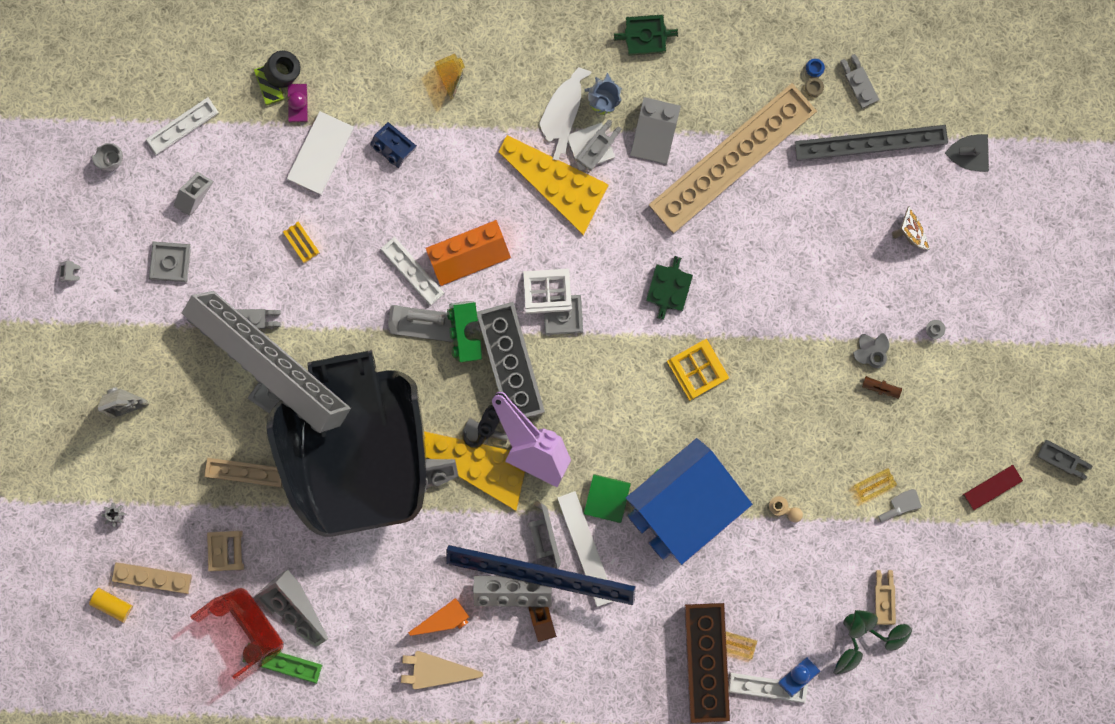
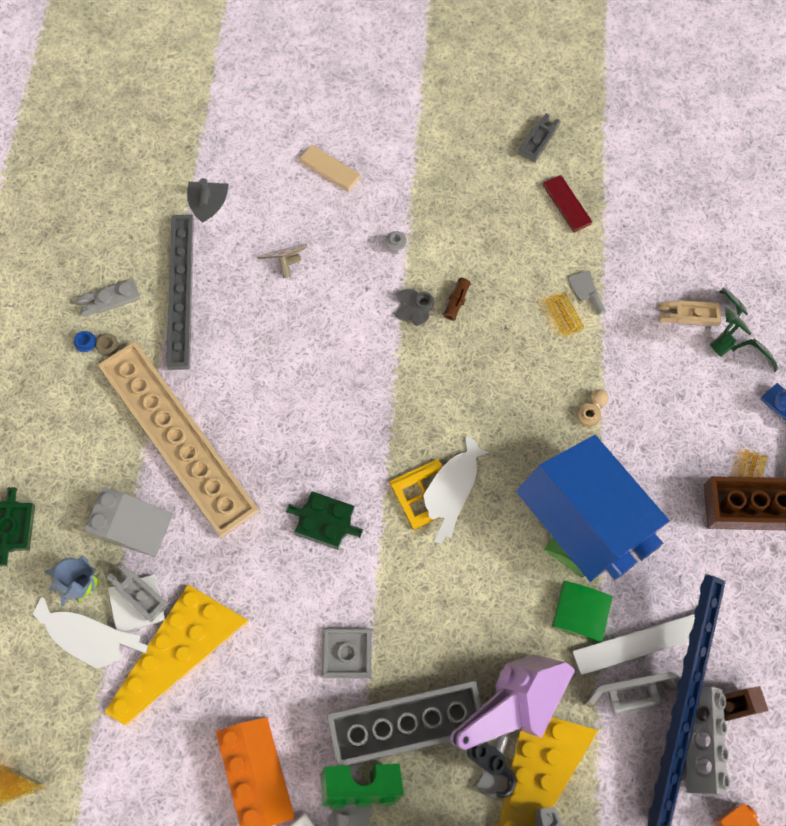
camera: 90 degrees left, 15 degrees down
white piece [523,269,572,314] -> none
none -> tan tile [300,145,360,192]
none -> white sticker [423,436,489,544]

